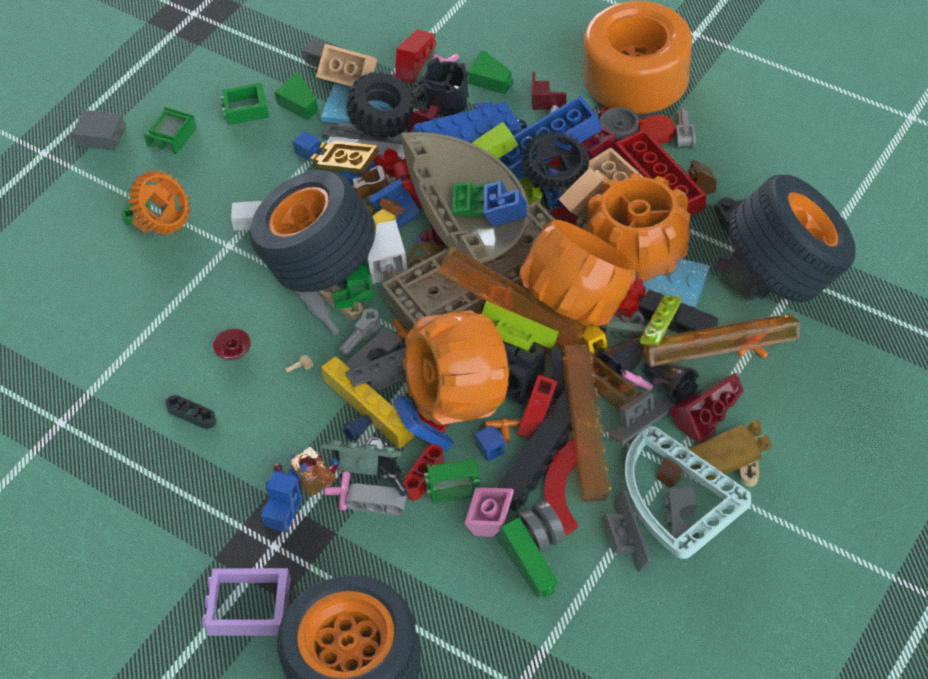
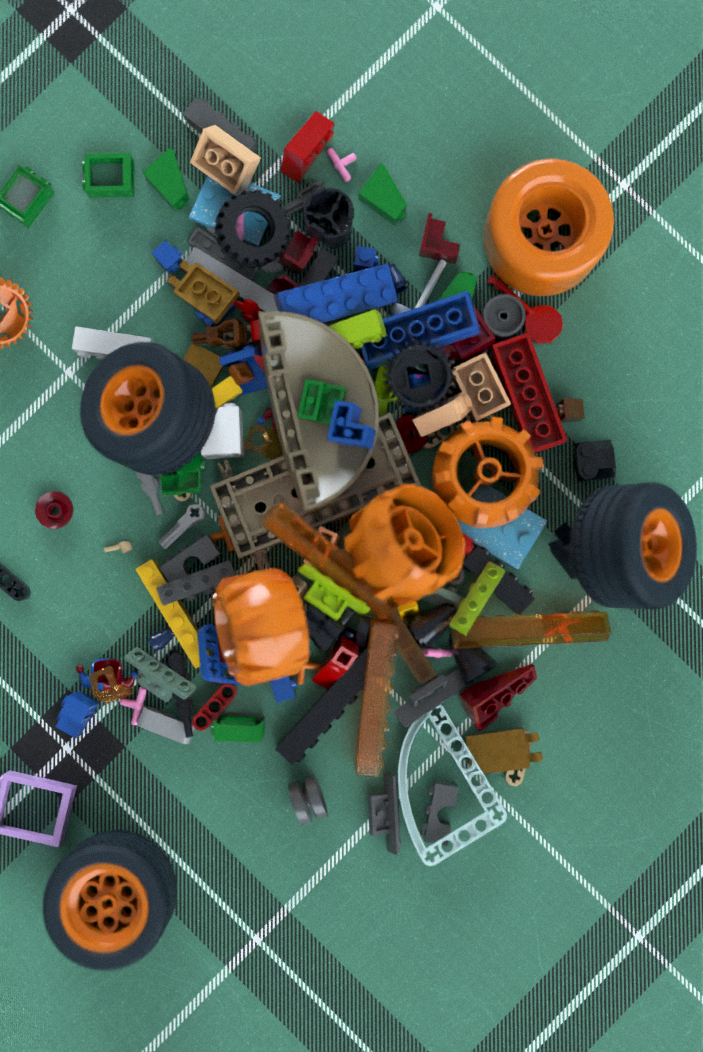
camera: 10 degrees right, 35 degrees up
bright pink slope [465,488,514,537] -> none
green slope [497,517,559,598] -> none
red tile [544,438,588,536] -> none
reddish brown slope [656,458,682,488] -> none
light grey connector [676,108,696,148] -> none

